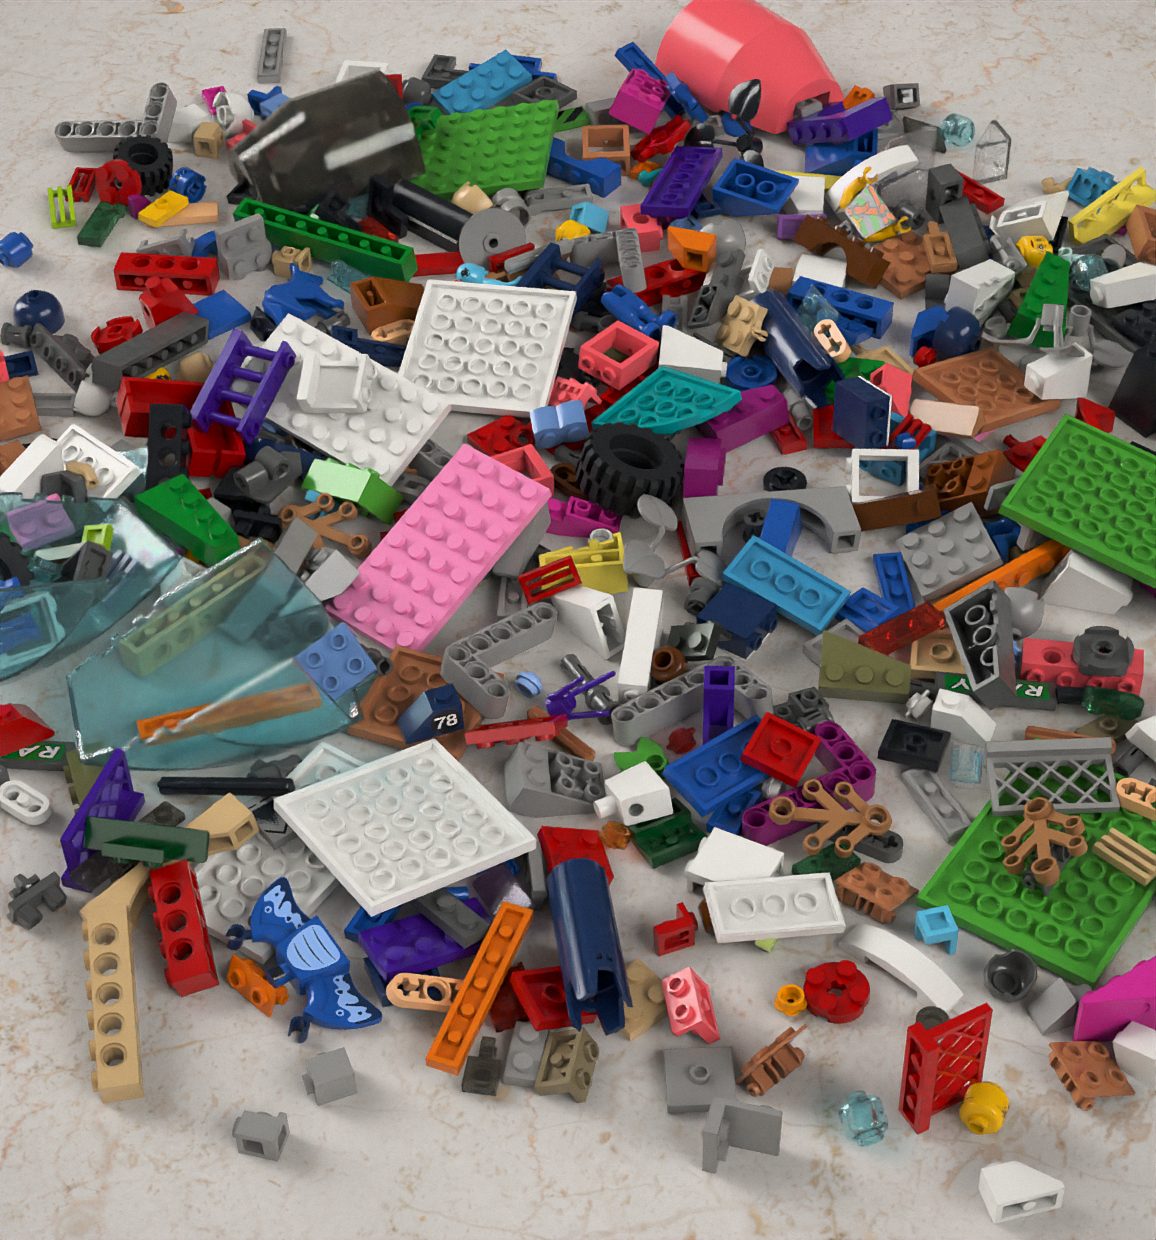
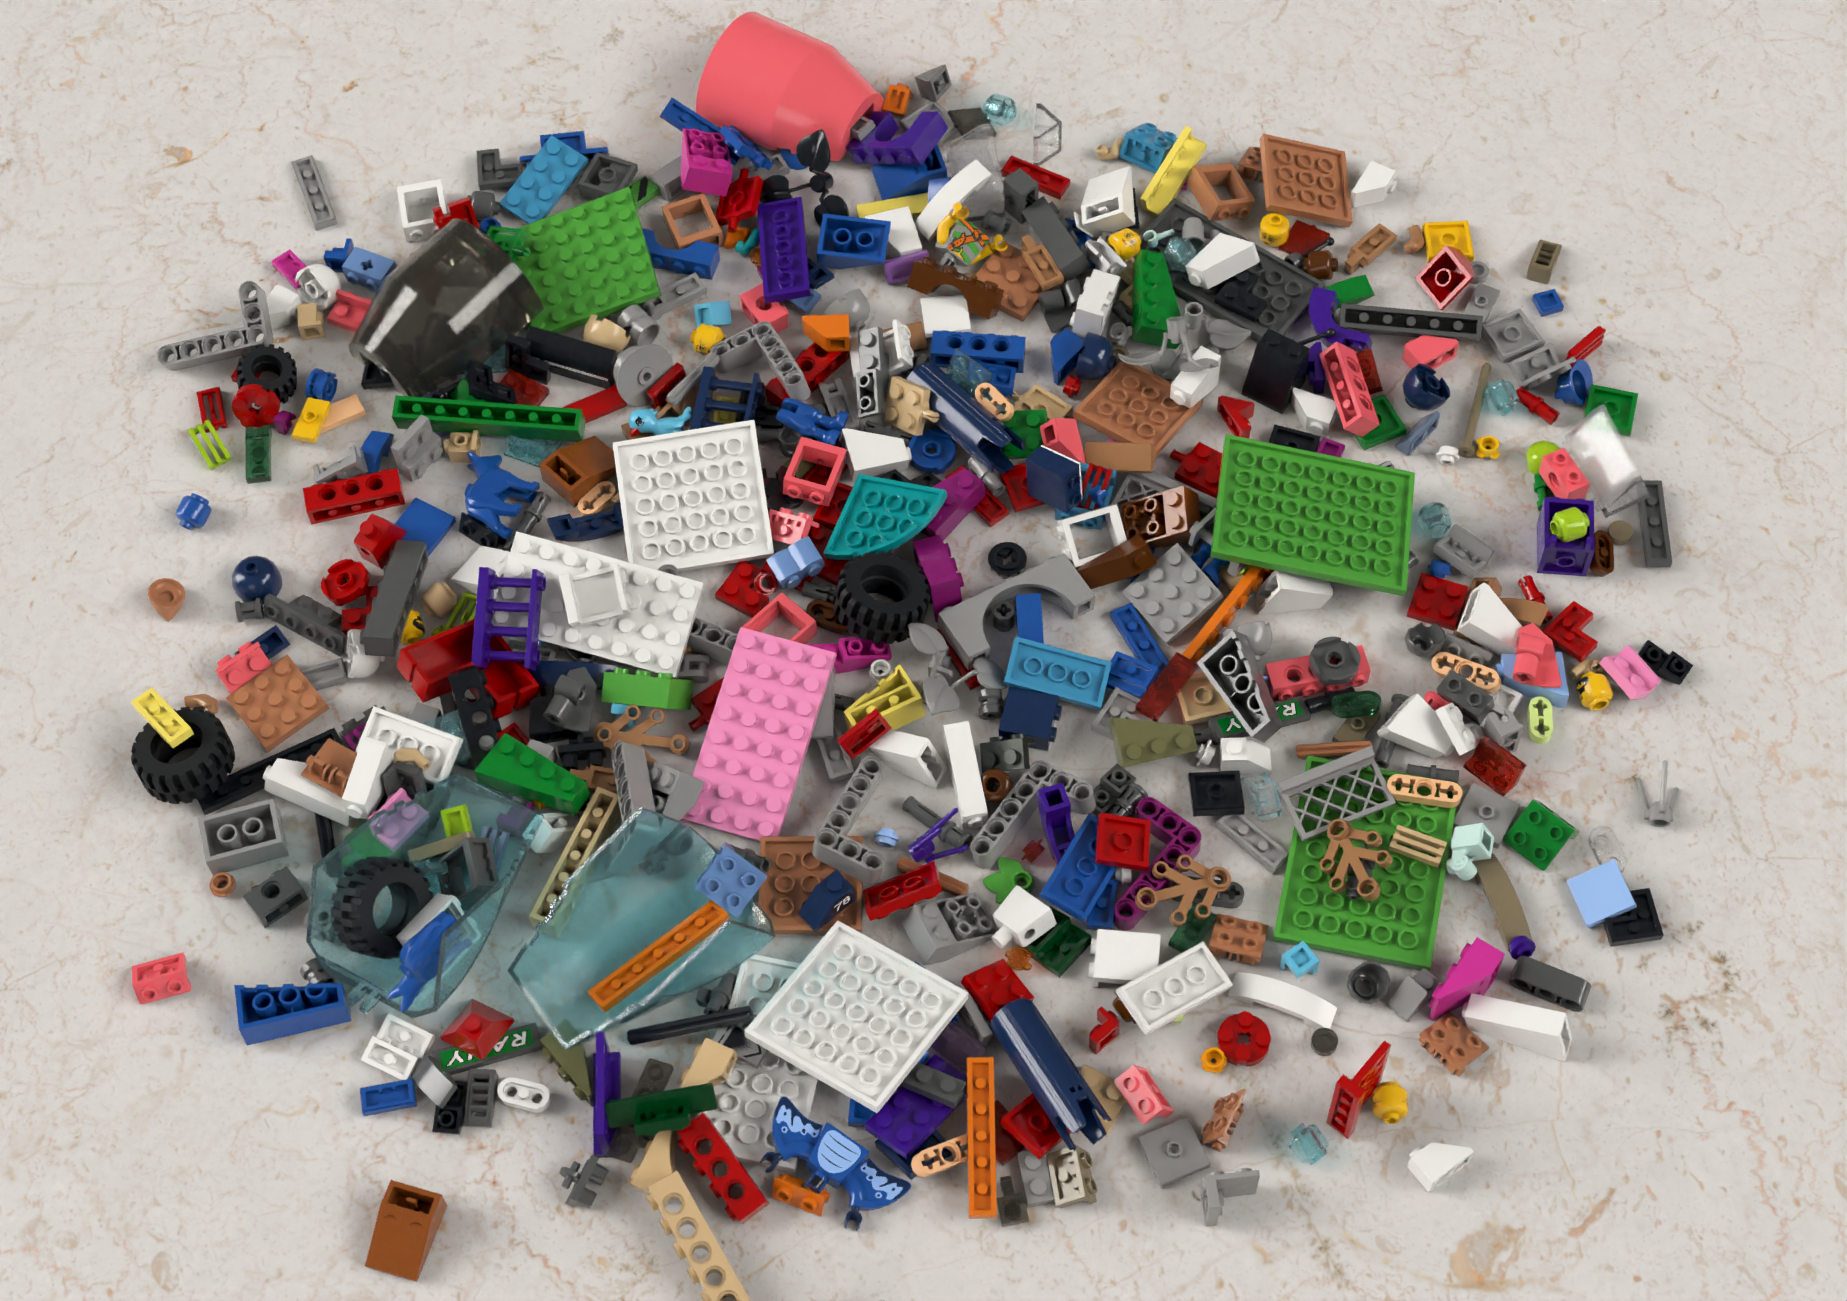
camera: 20 degrees left, 15 degrees up
light grey brick [302,1047,357,1106] -> none
none -> light grey bracket [928,646,953,686]

